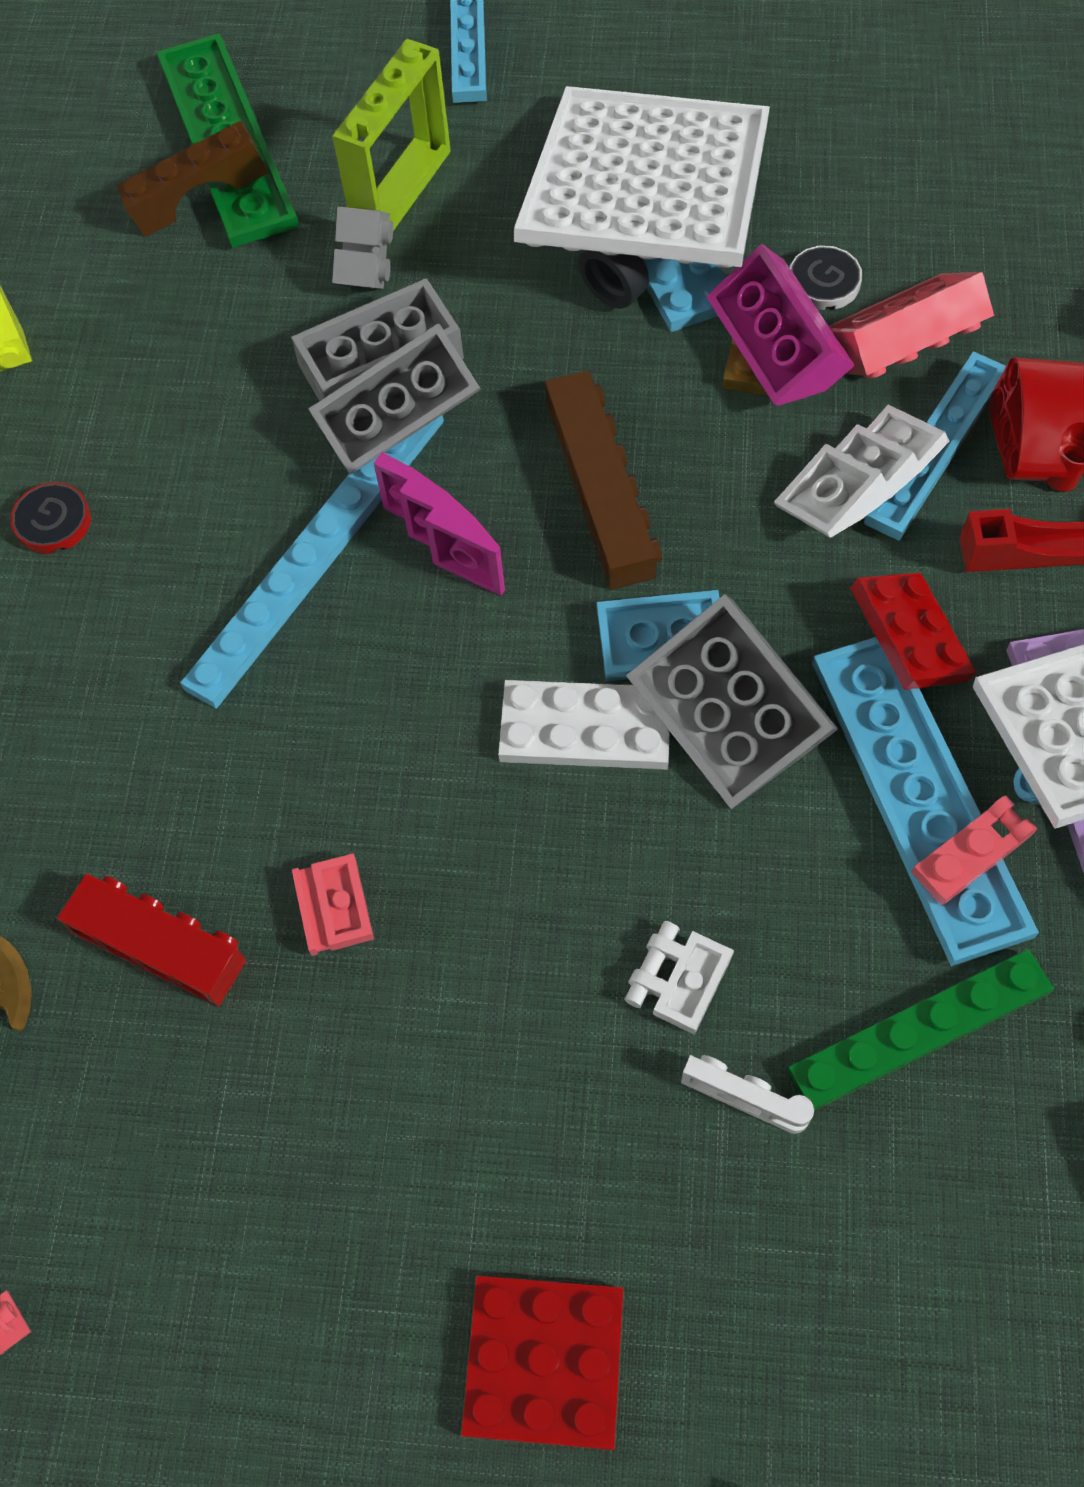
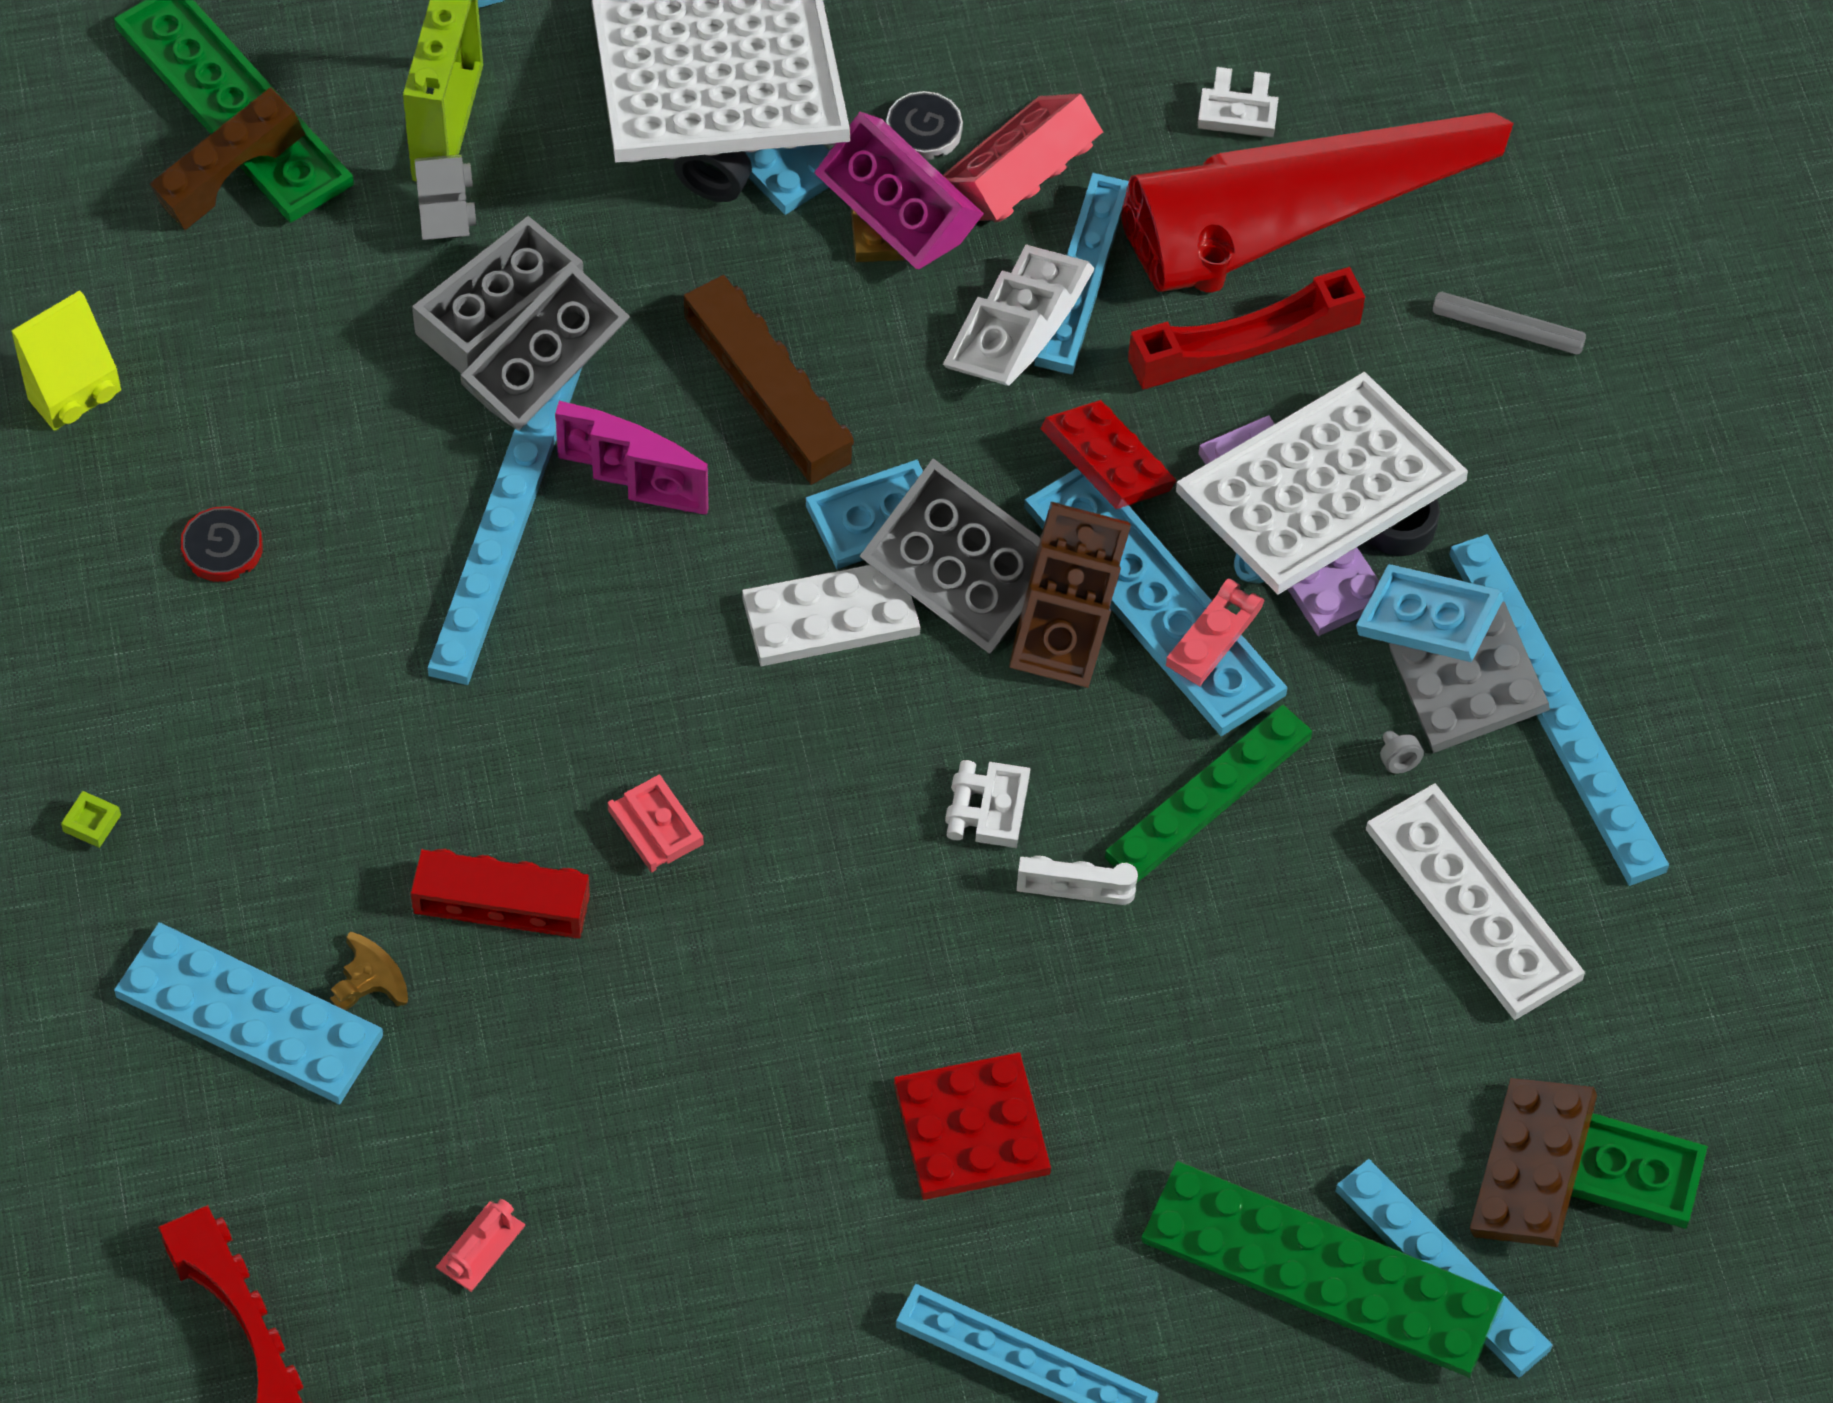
camera: 25 degrees left, 5 degrees down
none -> reddish brown slope [1009,502,1131,688]

